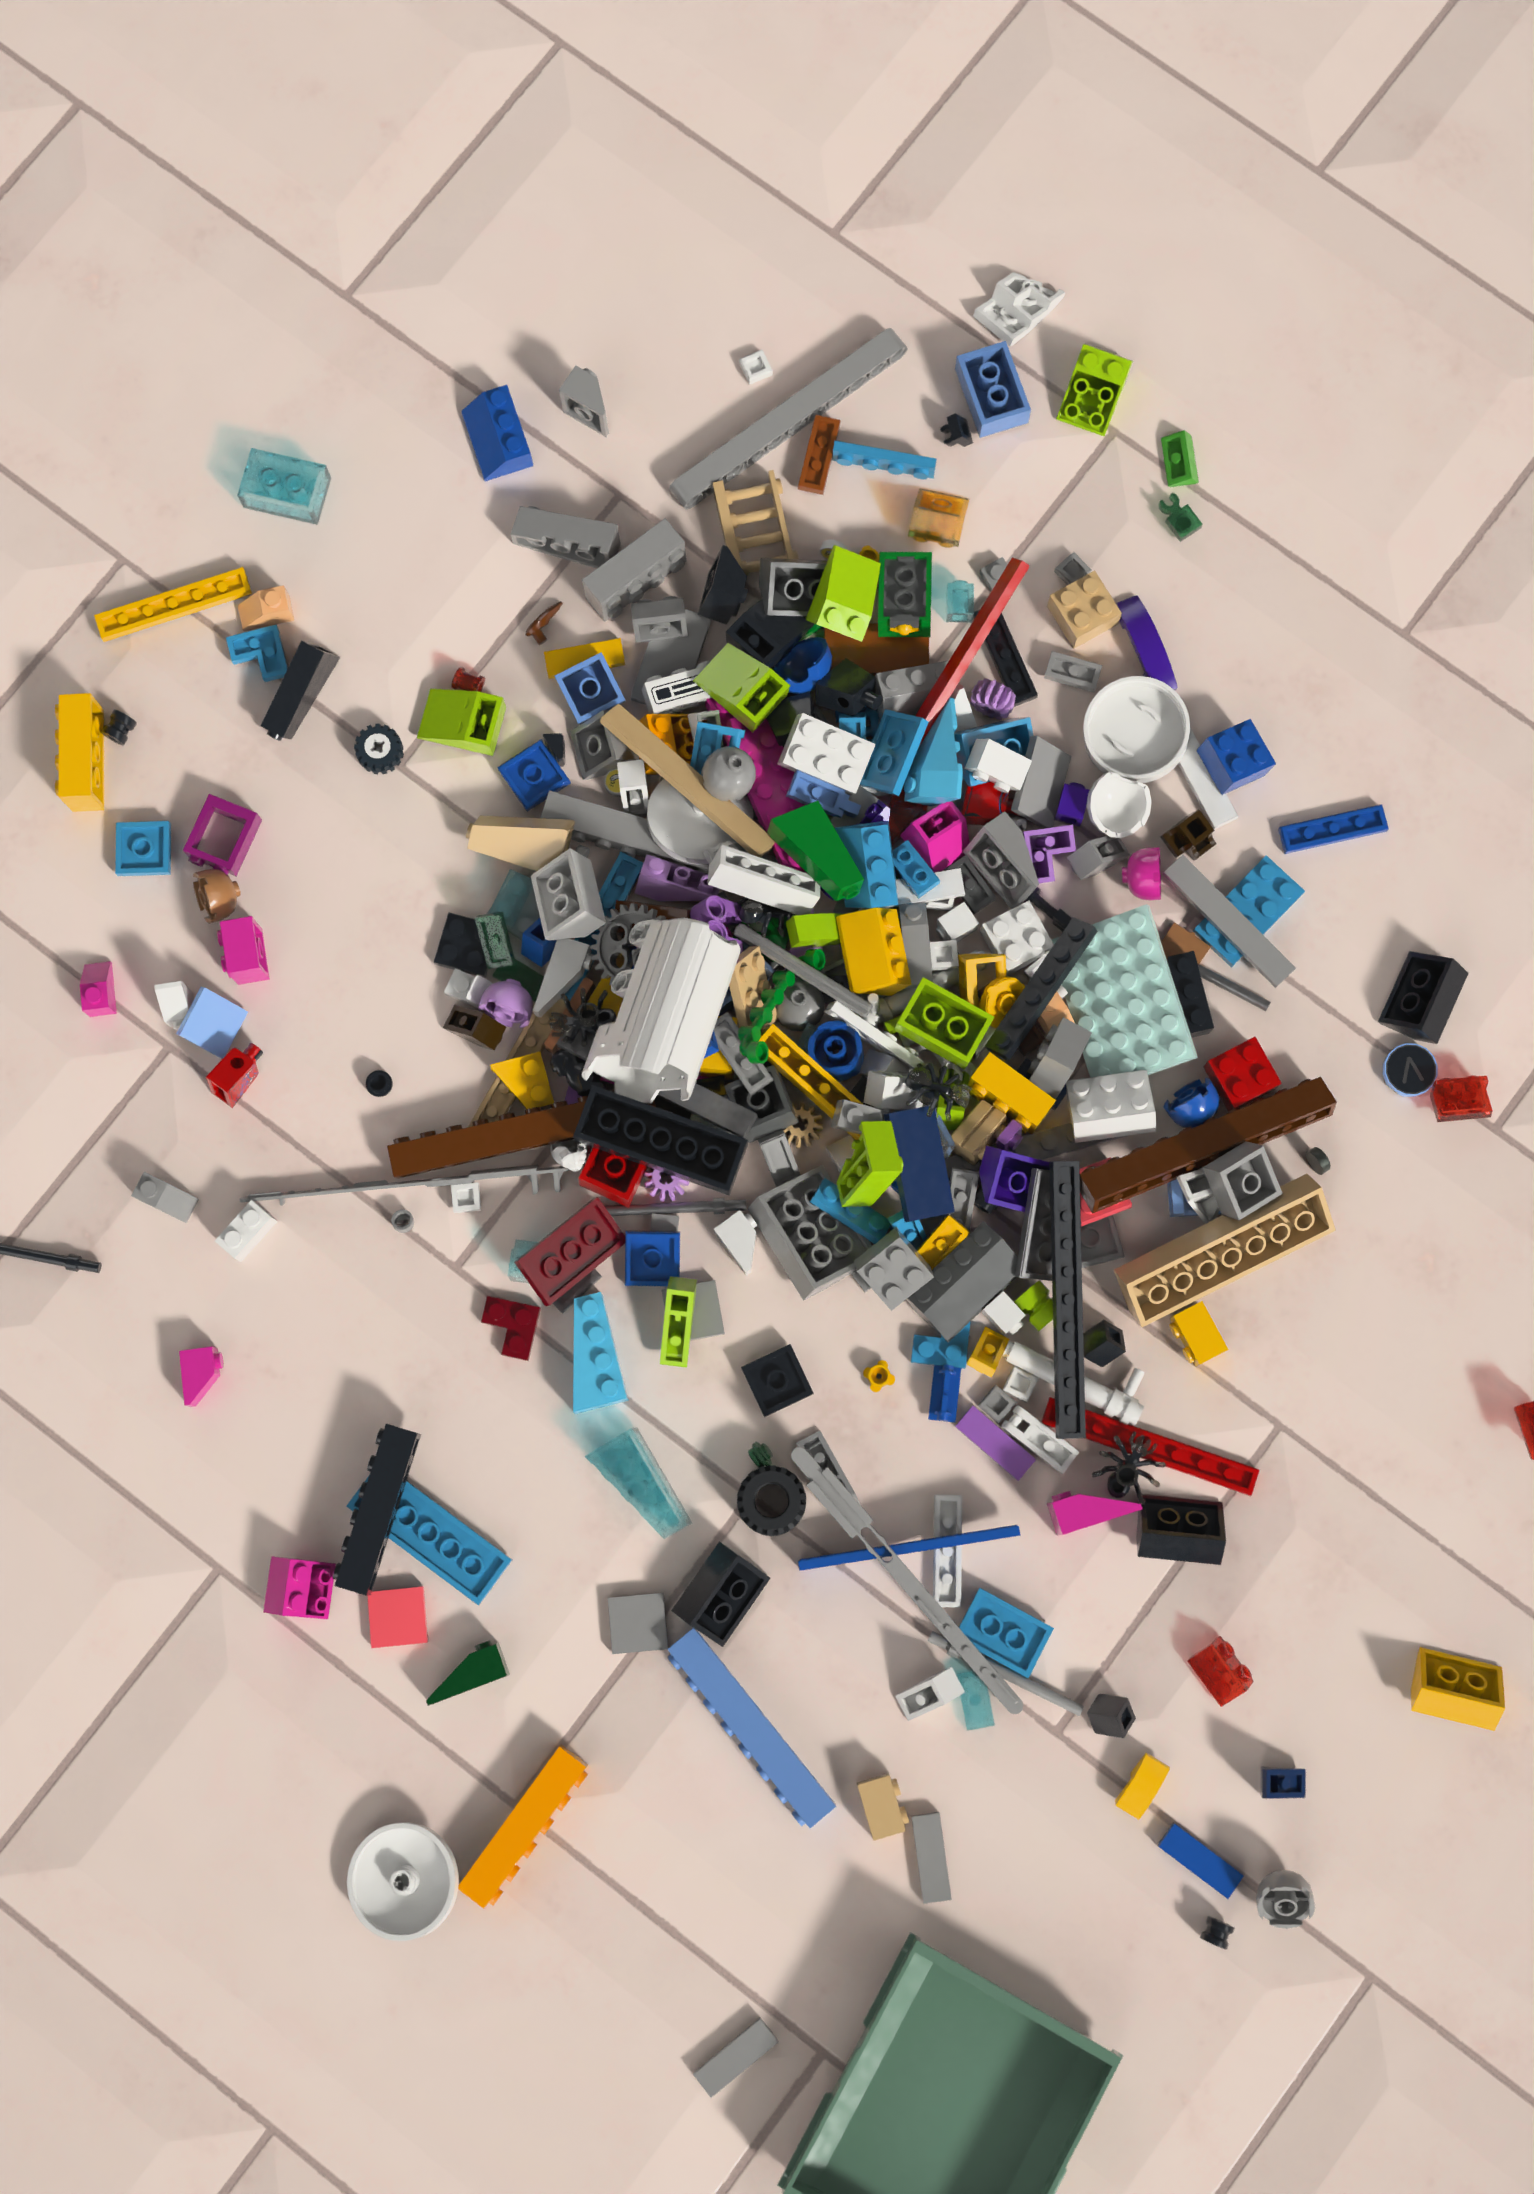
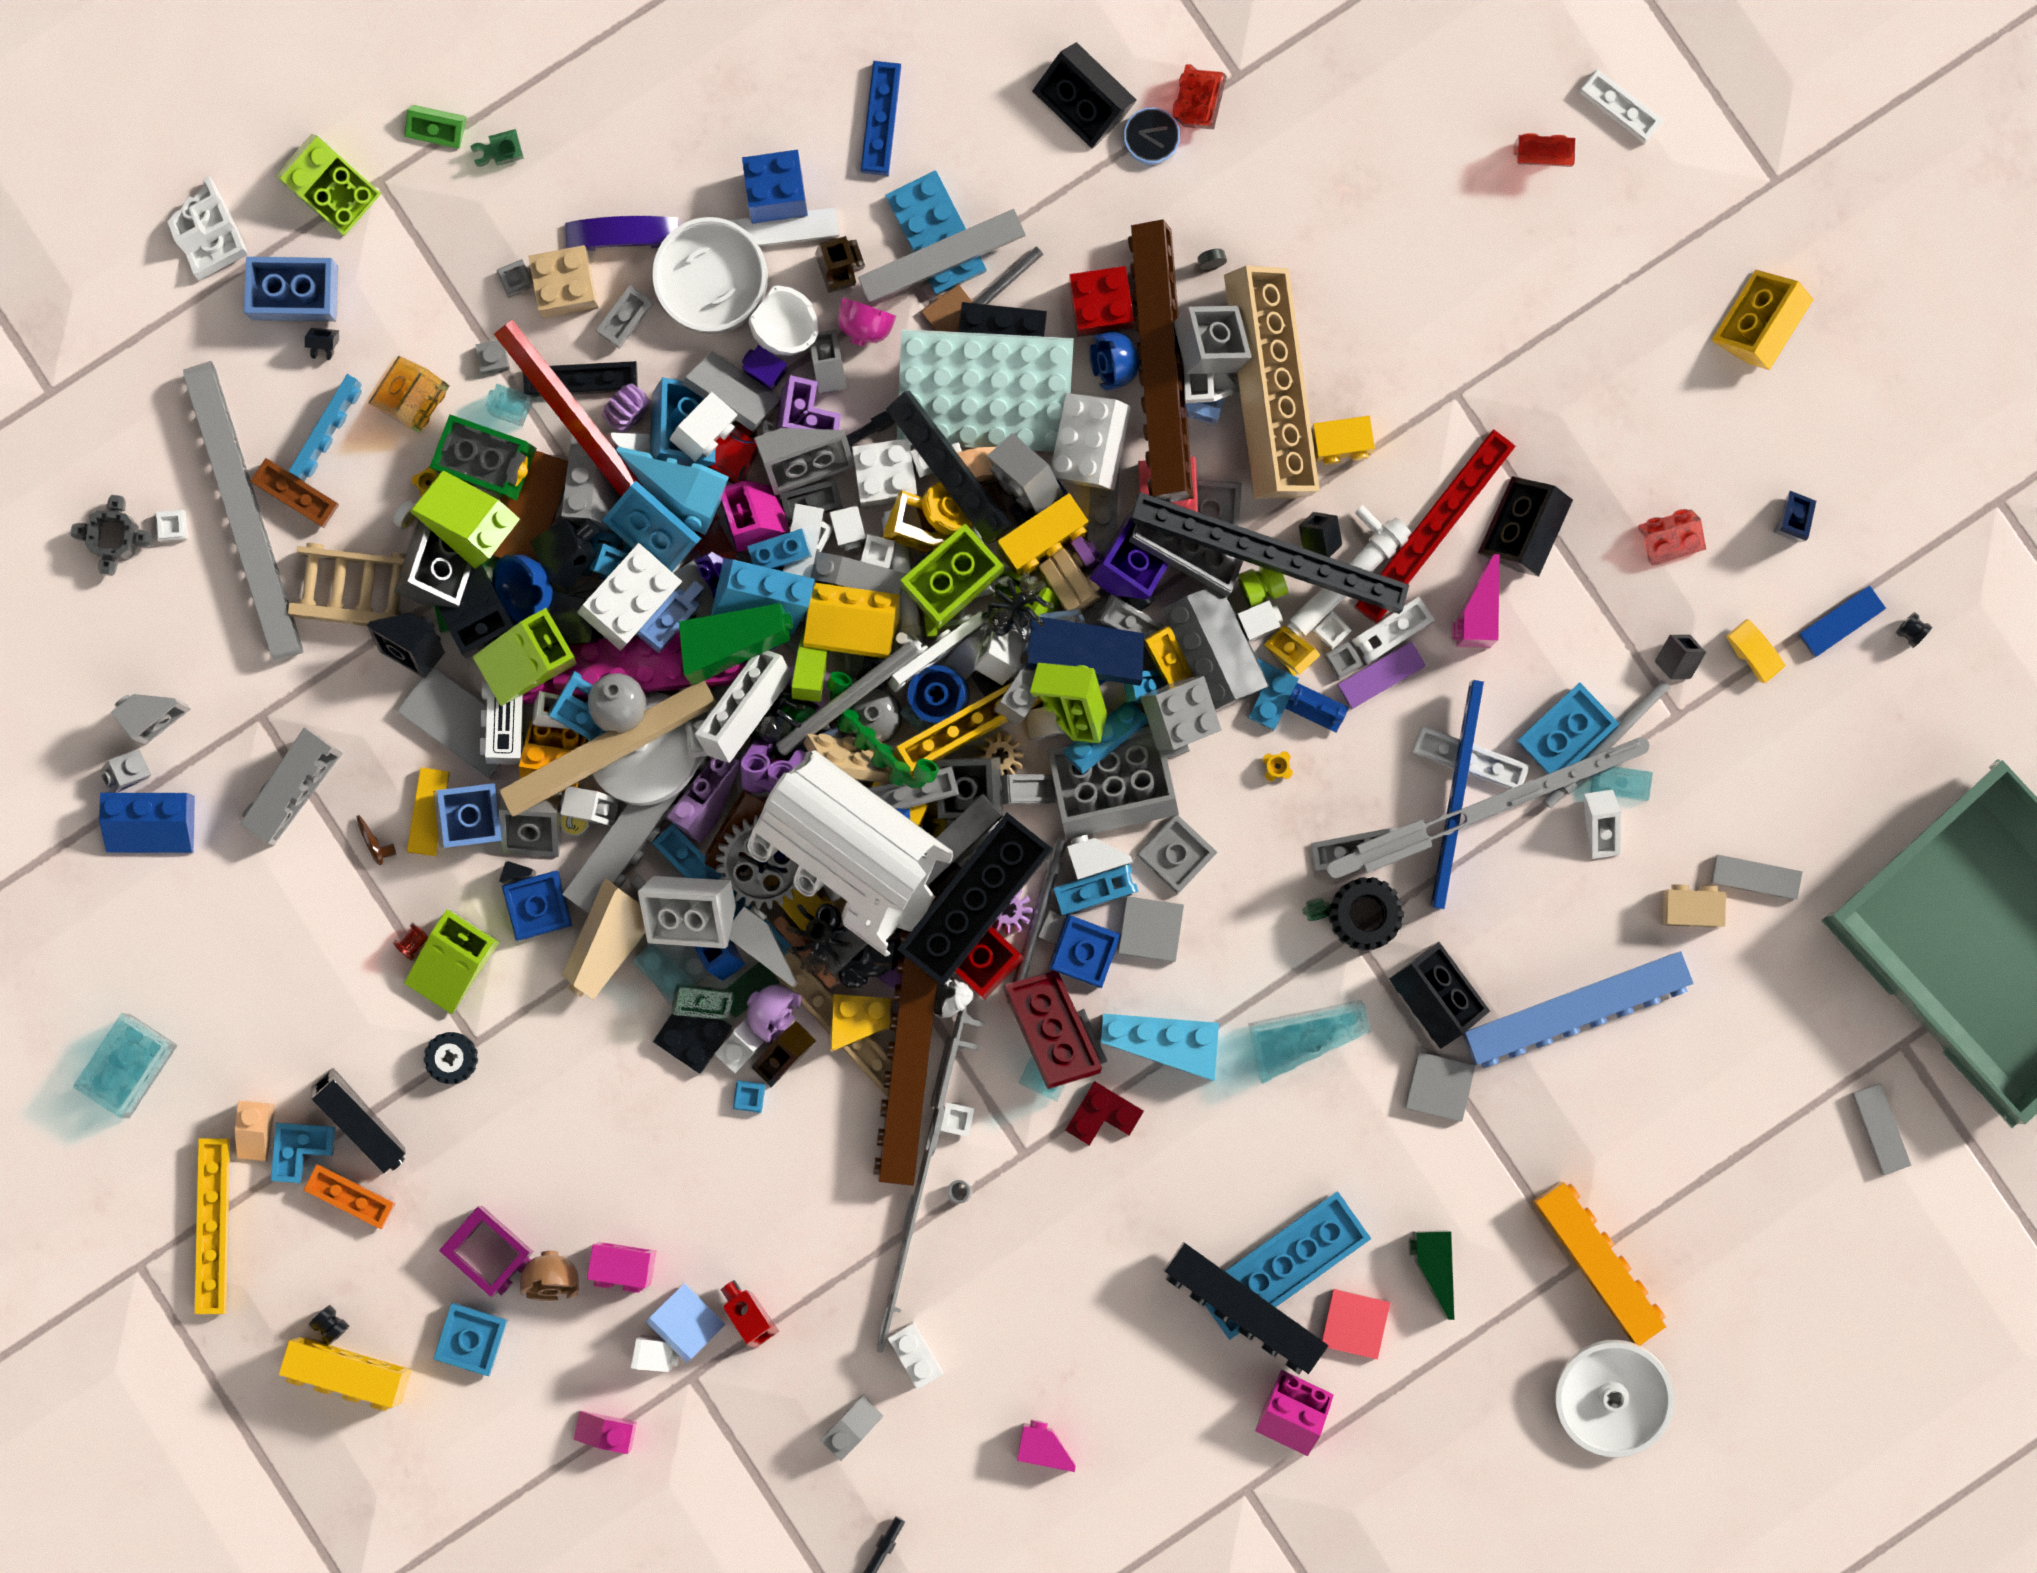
camera: 75 degrees left, 5 degrees up
black plate [366,1070,393,1097] -> none
light grey brick [582,518,686,622] -> none
light grey slope [631,596,688,643] -> none
lime slope [660,1276,697,1368] -> none
black plate [741,1344,814,1418] -> none
animal [1092,1431,1166,1505] -> none
light grey cylinder [1256,1870,1315,1929] -> none
none -> dark grey piece [70,495,154,576]
none -> light grey bracket [101,749,151,793]
none -> orange plate [303,1164,396,1229]
none -> dark azure tile [733,1080,766,1113]
none -> dark azure plate [1053,864,1139,916]
none -> light grey tile [1136,815,1217,894]

